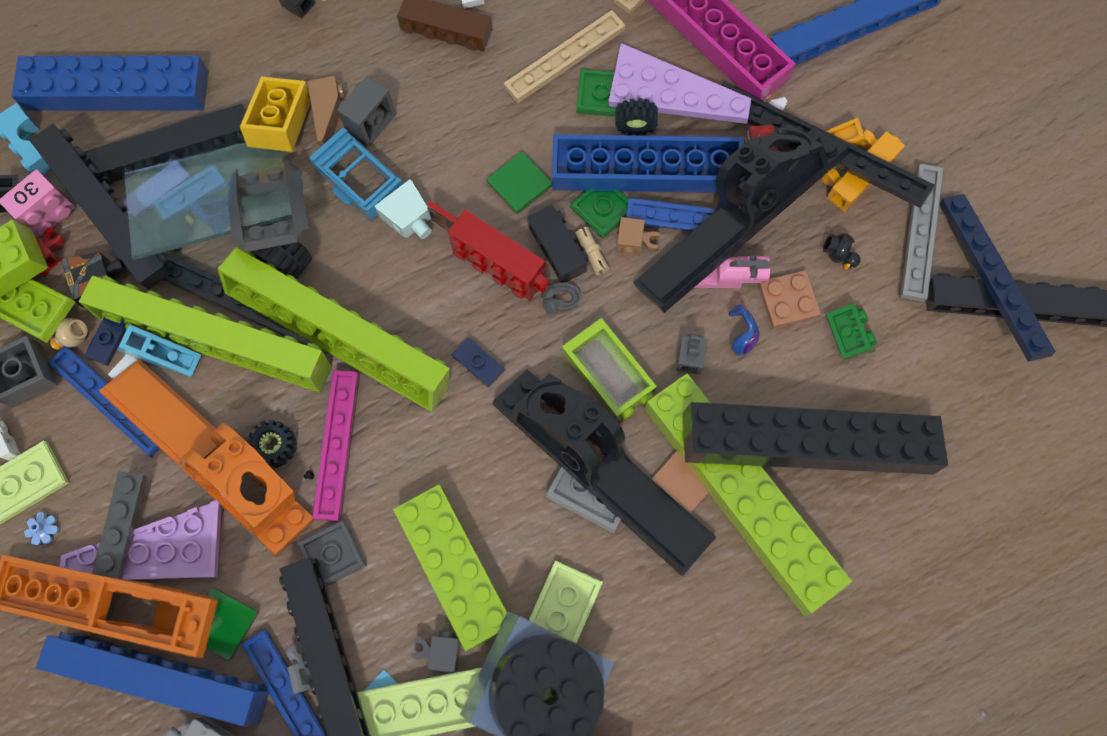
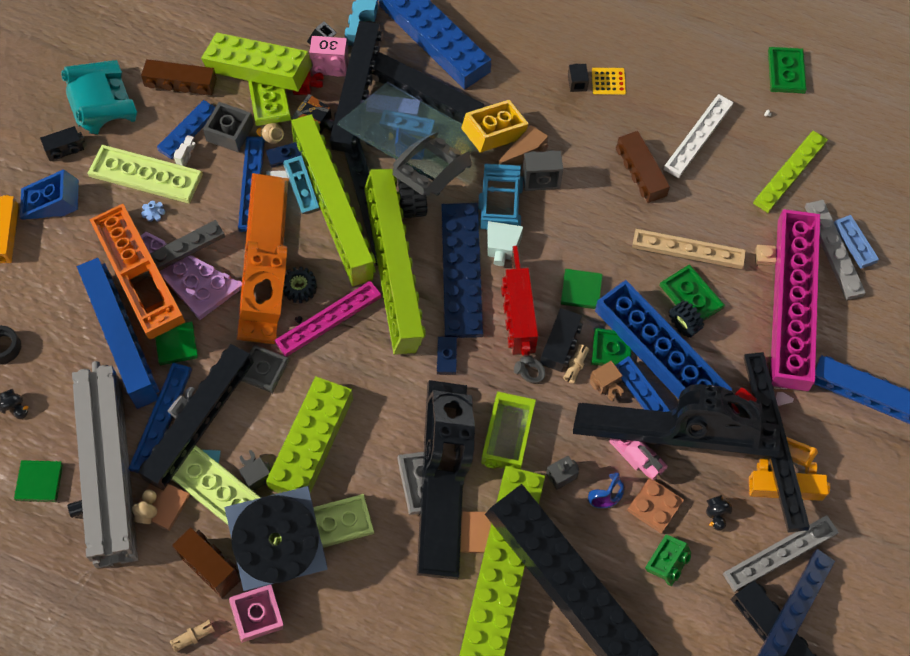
camera: 45 degrees right, 10 degrees down
lavender wing [609,43,751,124] -> none
none -> dark blue plate [442,203,483,338]

